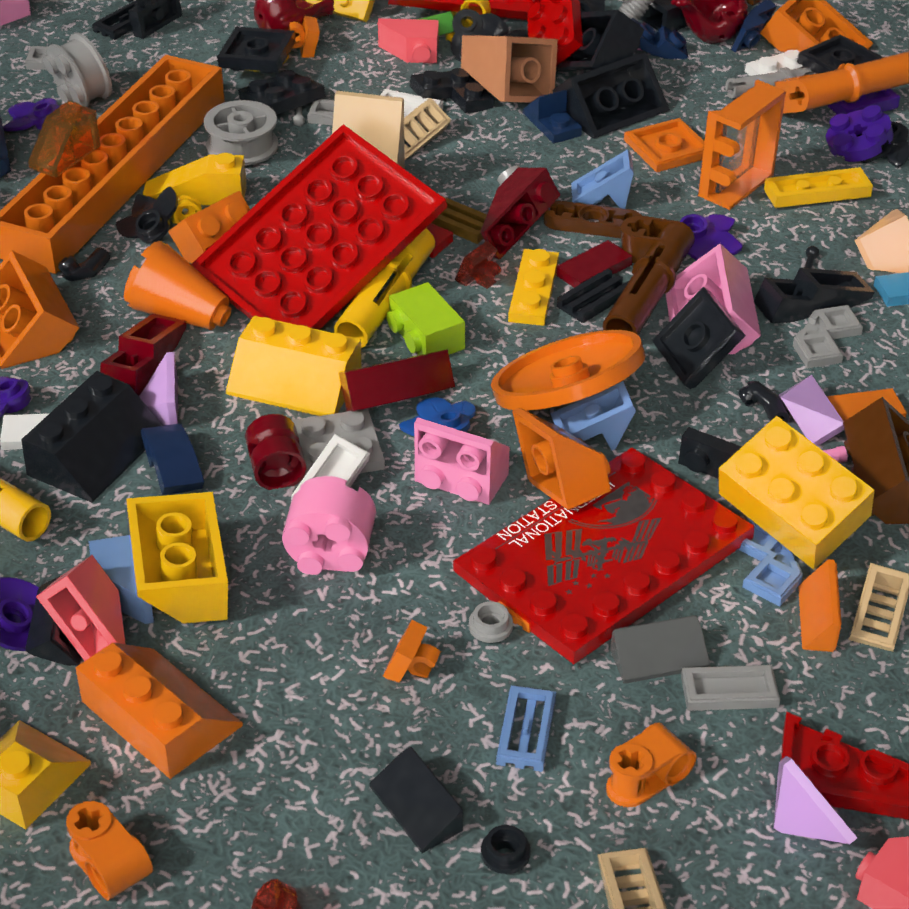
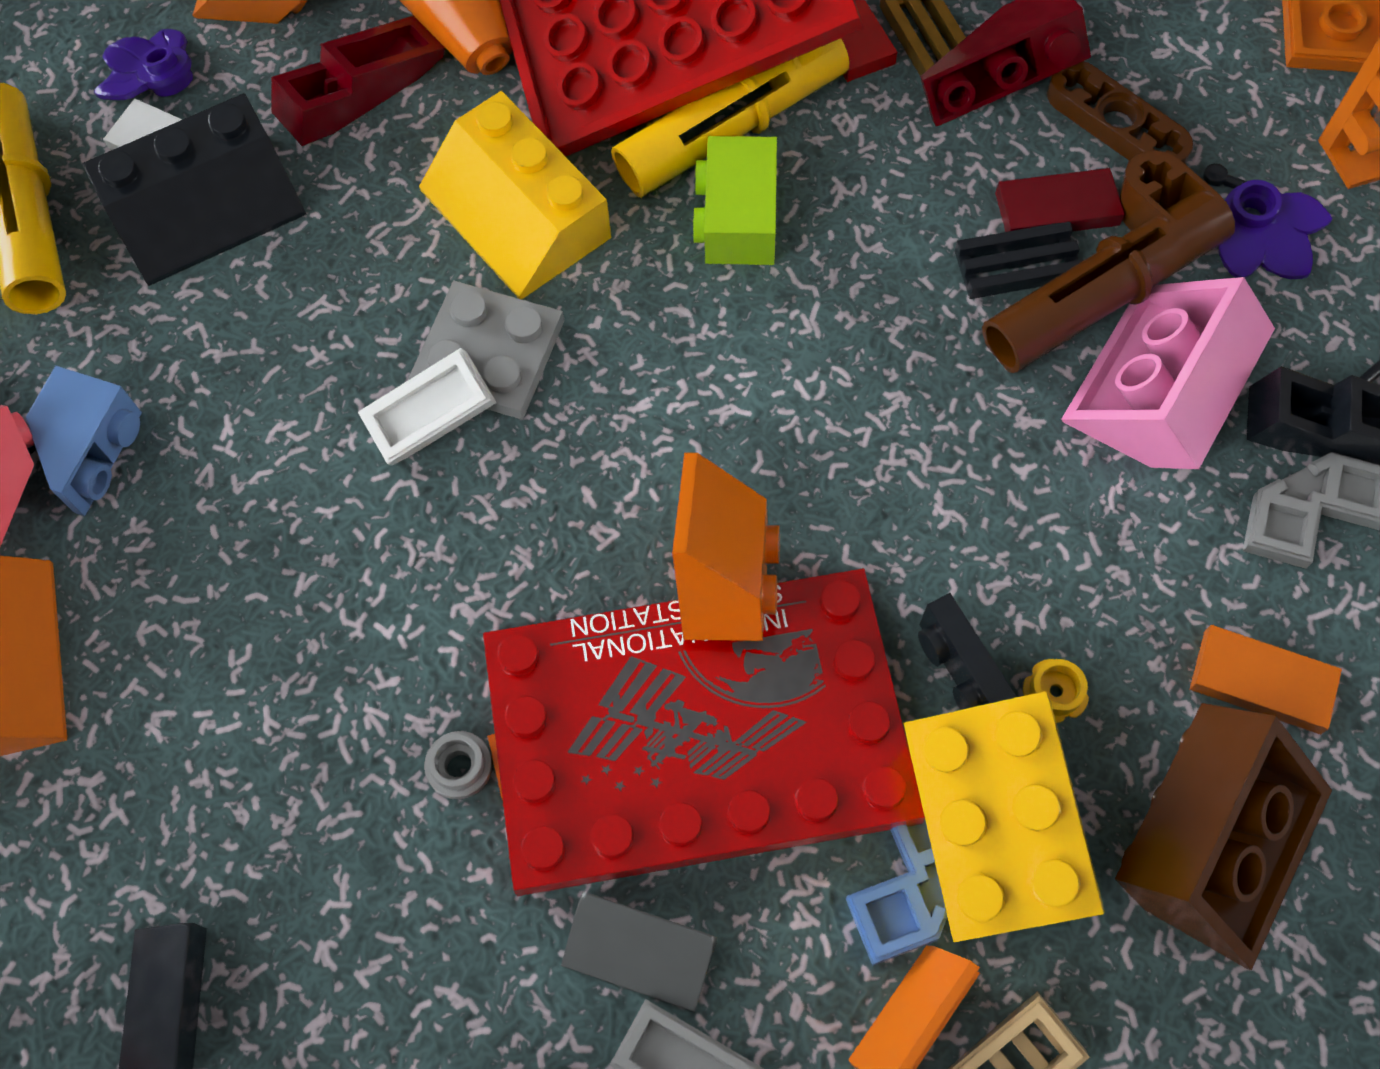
camera: 35 degrees right, 25 degrees up
yellow slope [126,492,228,624] -> none
lavender slope [139,352,178,426] -> none
dark blue slope [141,423,204,495] -> none
dark red wheel [245,414,307,490] -> none
bright pink brick [282,476,376,575] -> none
dark red slope [339,349,455,411] -> none
orange tile [383,620,441,682] -> none
blue plate [399,397,476,436] -> none
bright pink slope [414,418,510,505] -> none
clear red tile [455,241,502,289] -> none
orange dish [491,330,646,411] -> none
medium blue tile [496,685,556,772] -> none
yellow plate [508,249,559,326] -> none
medium blue slope [550,381,636,451] -> none
medium blue slope [571,149,634,209] -> none
black tile [652,287,746,389] -> none
black arm [738,381,789,423] -> none
lavender slope [779,375,844,446] -> none
bright pink piece [823,446,848,463] -> none

